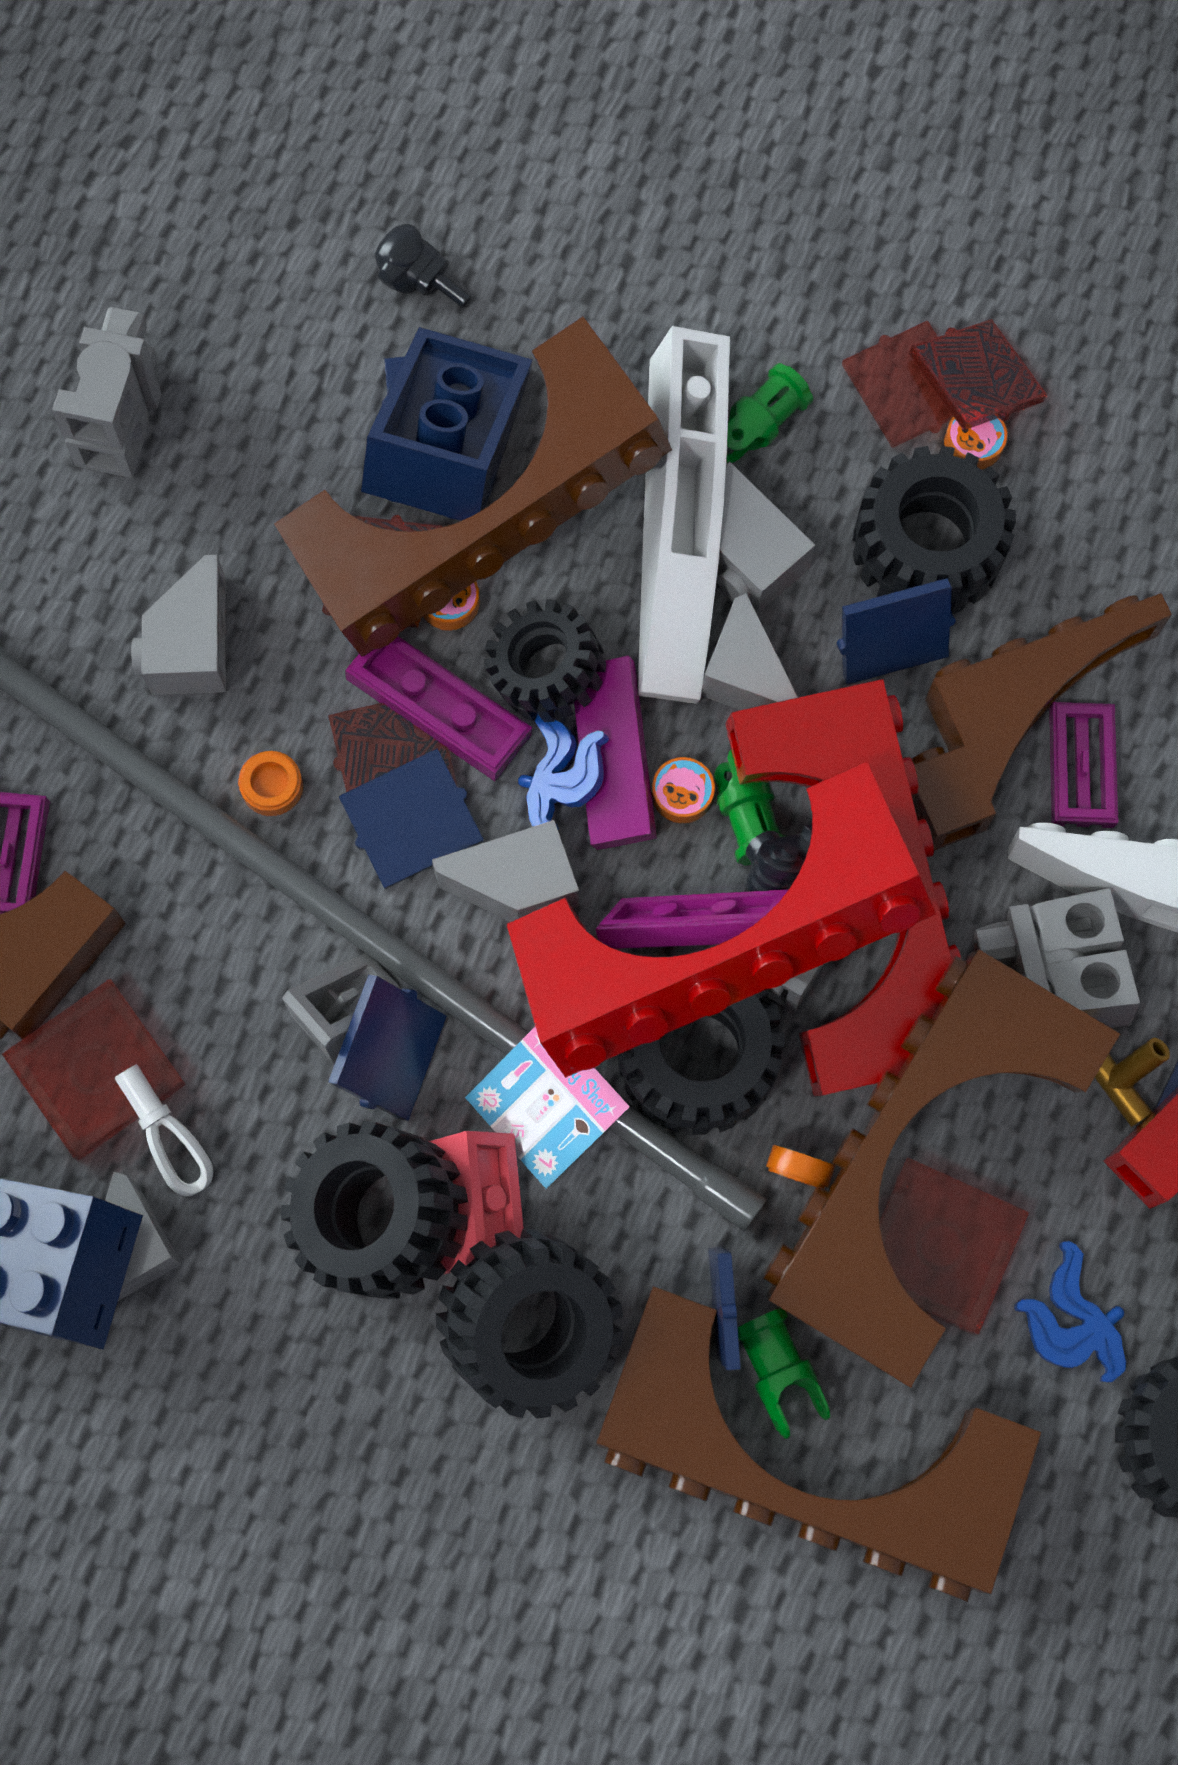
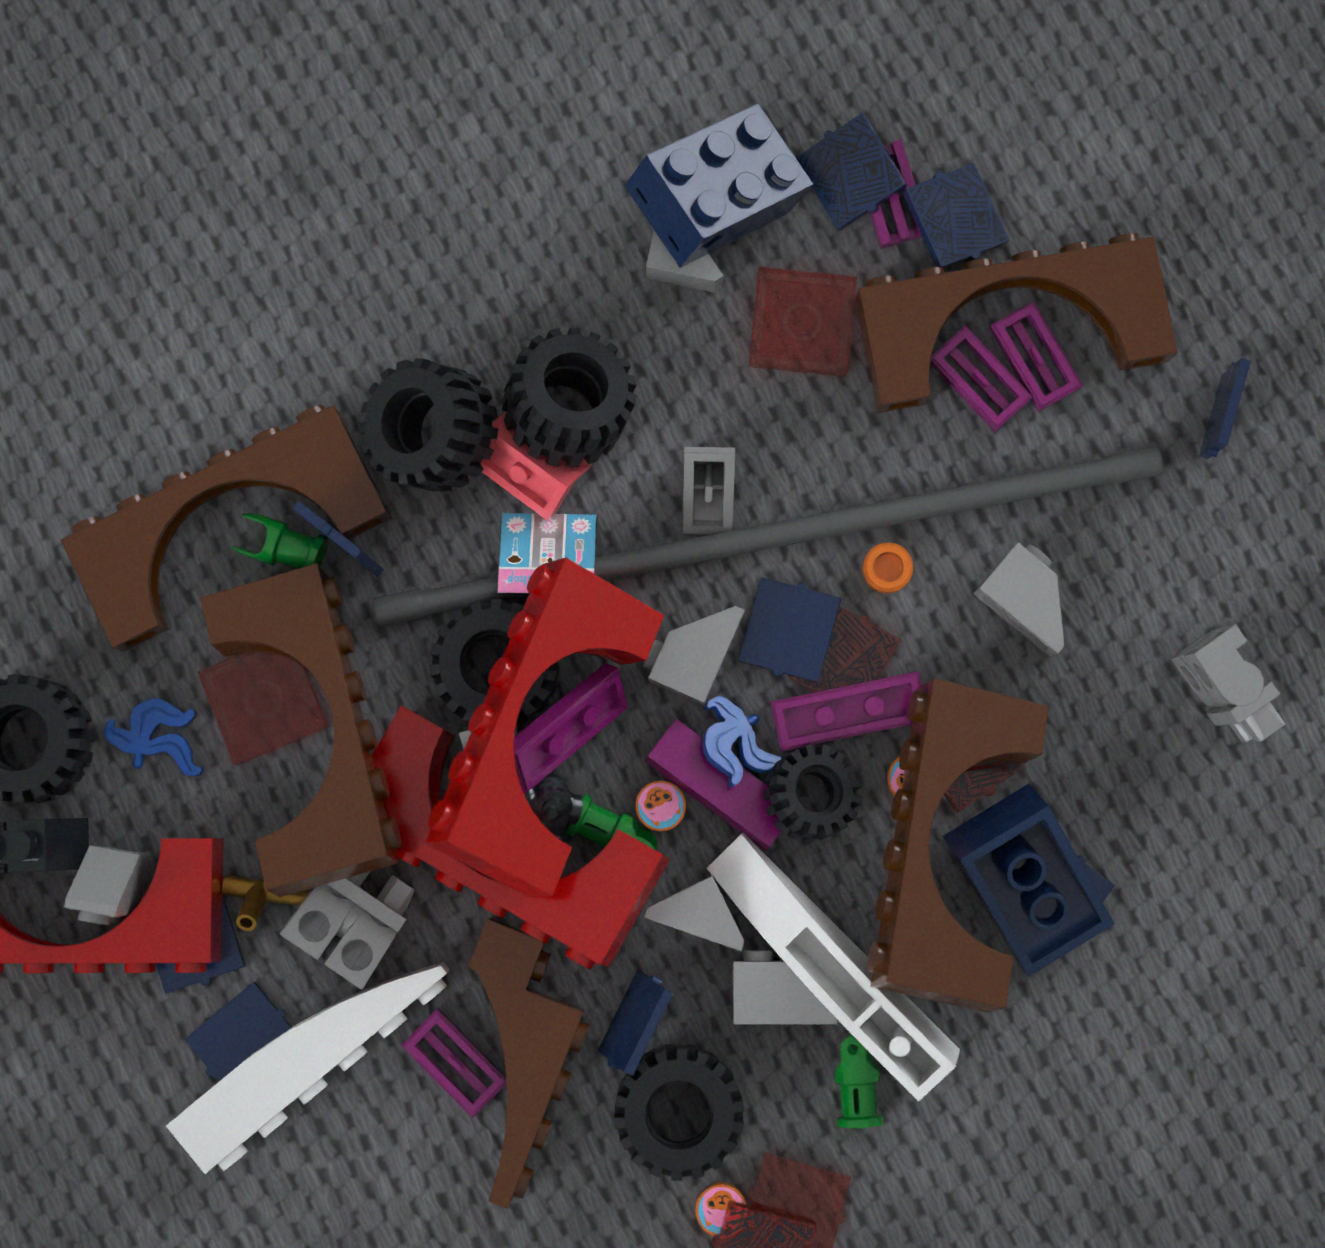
camera: 135 degrees right, 10 degrees up
white piece [115,1064,213,1196] -> none
dark blue piece [328,974,447,1121] -> none
black piece [375,224,471,308] -> none
orange tile [766,1145,836,1189] -> none

